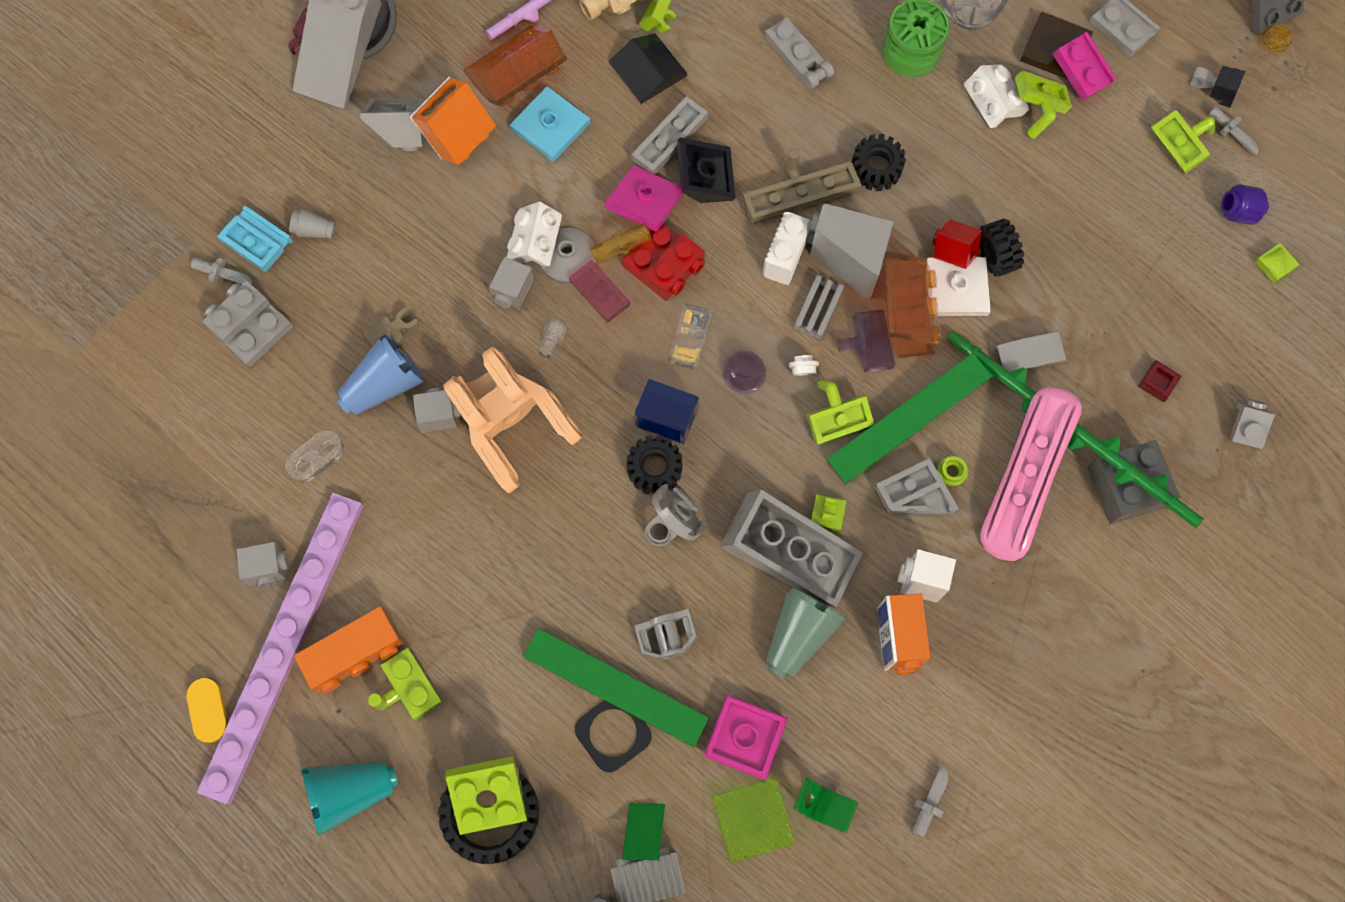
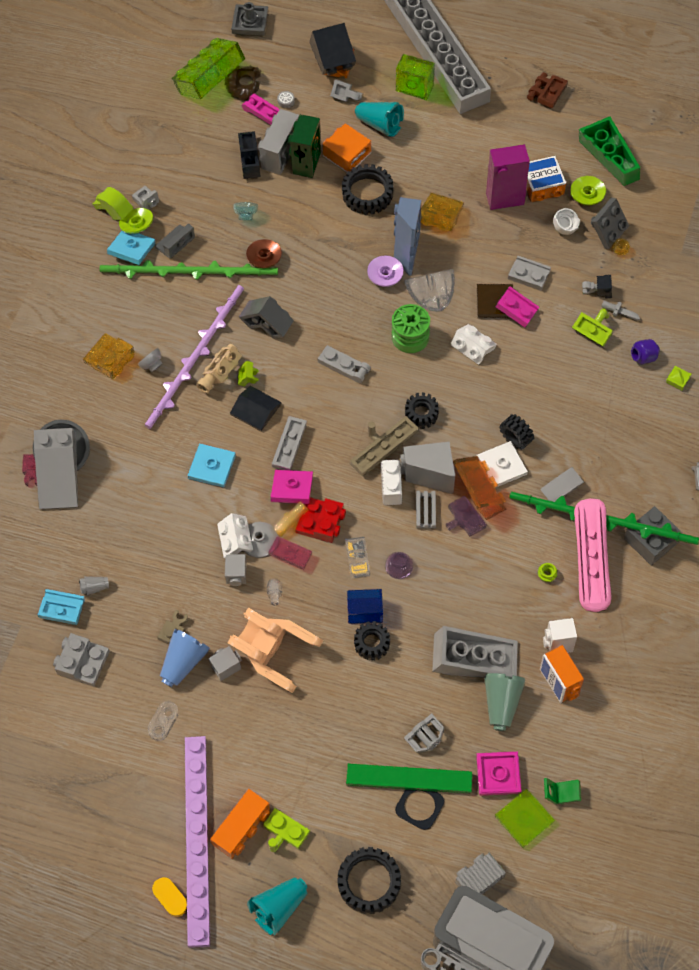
camera: 20 degrees left, 10 degrees down
light grey piece [191,257,252,285] -> none
light grey brick [236,542,289,588] -> none
light grey slope [360,98,427,151] -> none
orange piece [410,77,496,166] -> none
lime piece [445,756,527,835] -> none
clear orange slope [463,25,567,106] -> none
green sticker [622,803,665,861] -> none
light grey tile [645,484,706,546] -> none
black slope [677,137,735,203] -> none
white plate [789,355,819,376] -> none
lime plate [806,379,874,444] -> none
lime tile [810,494,847,533] -> none
green tile [827,353,992,485] -> none
light grey wing [874,458,959,514] -> none
light grey piece [912,767,948,838] -> none
red brick [932,219,983,269] -> none
lime plate [1015,70,1072,139] -> none
dark red tile [1138,360,1182,403] -> none

